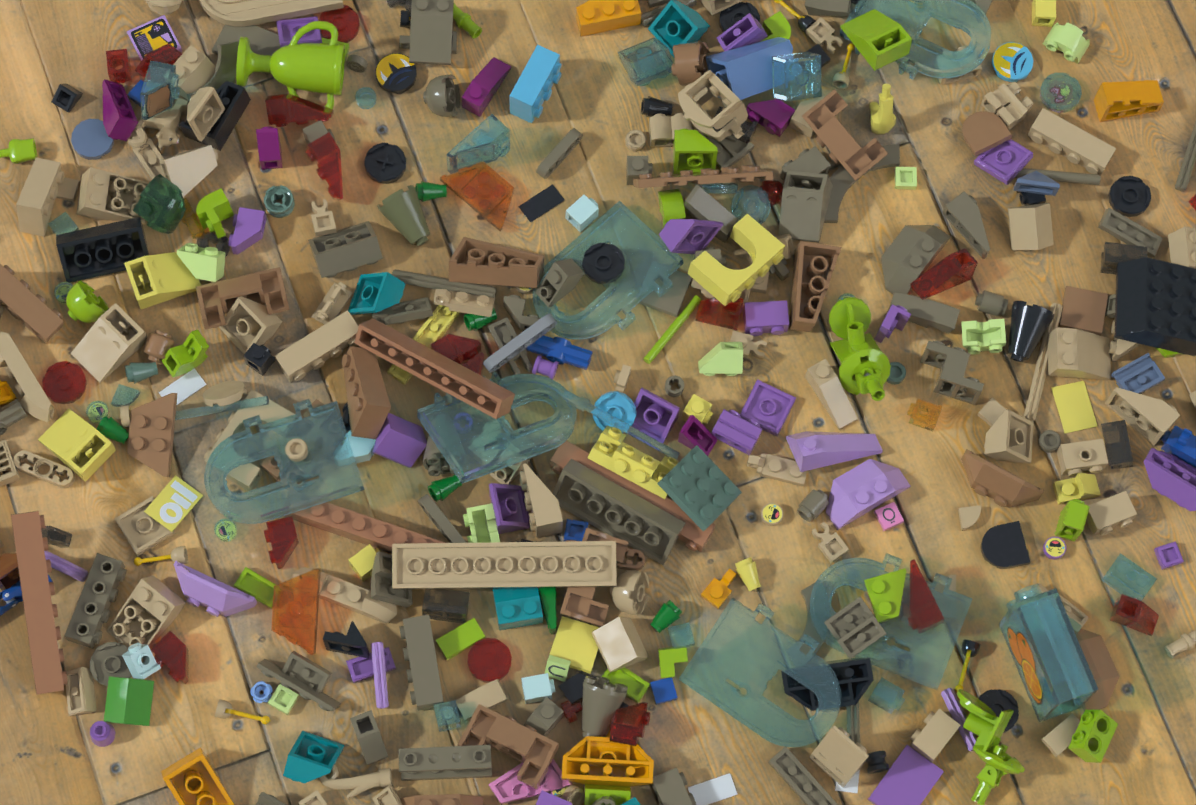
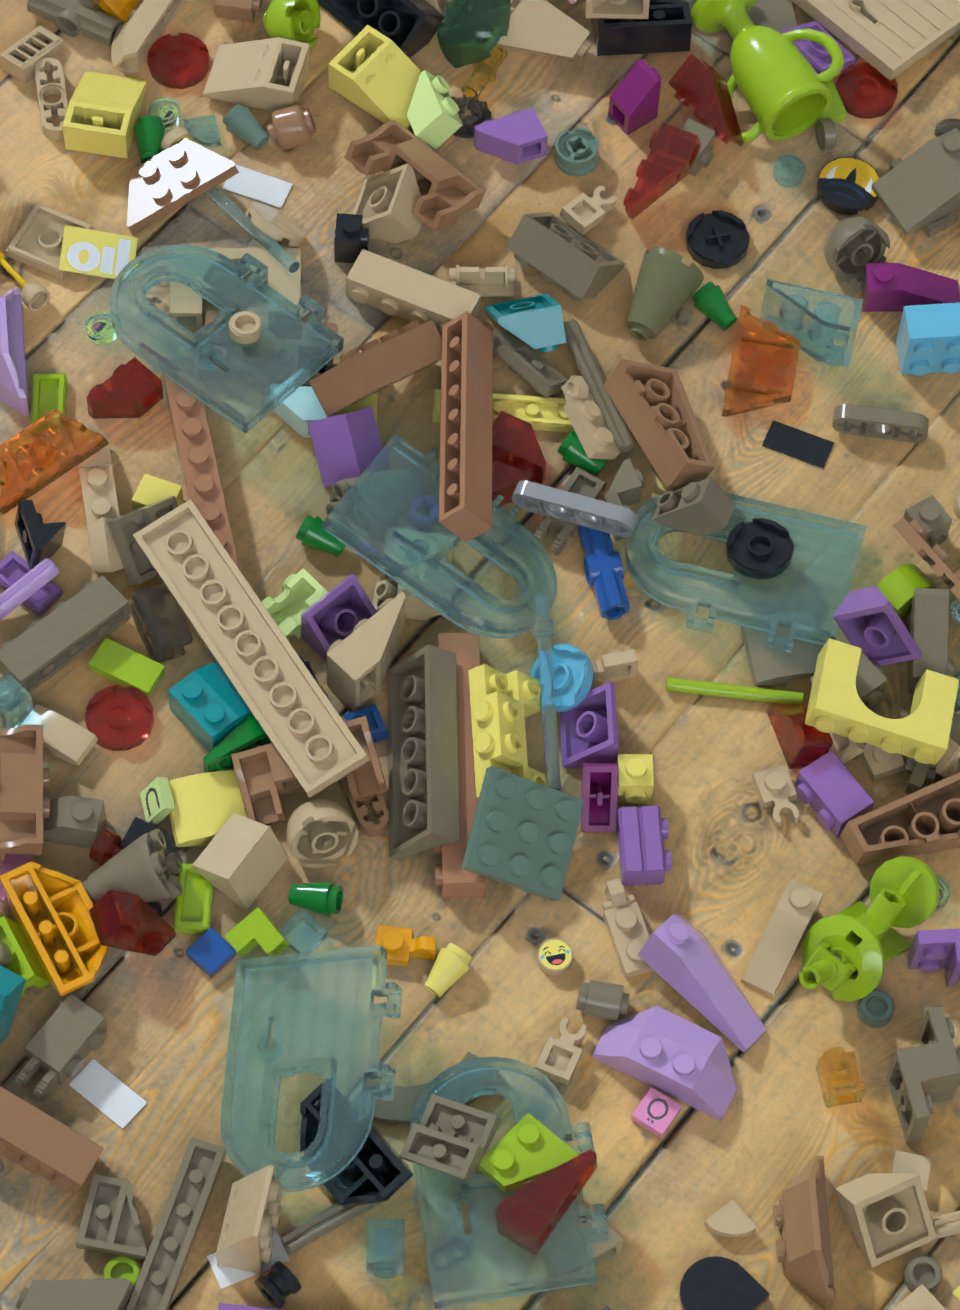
camera: 60 degrees right, 10 degrees down
lime brick [162,330,209,378] -> none
lime brick [196,188,234,239] -> none
dark tan beam [418,494,467,543] -> none
light aqua brick [521,673,556,704] -> none
medium lavender bush [532,355,559,380] -> none
light aqua brick [566,195,599,232] -> none
dark tan bush [665,375,684,397] -> none
yellowish green slope [698,342,743,376] -> none
medium lavender tile [740,379,796,437] -> none

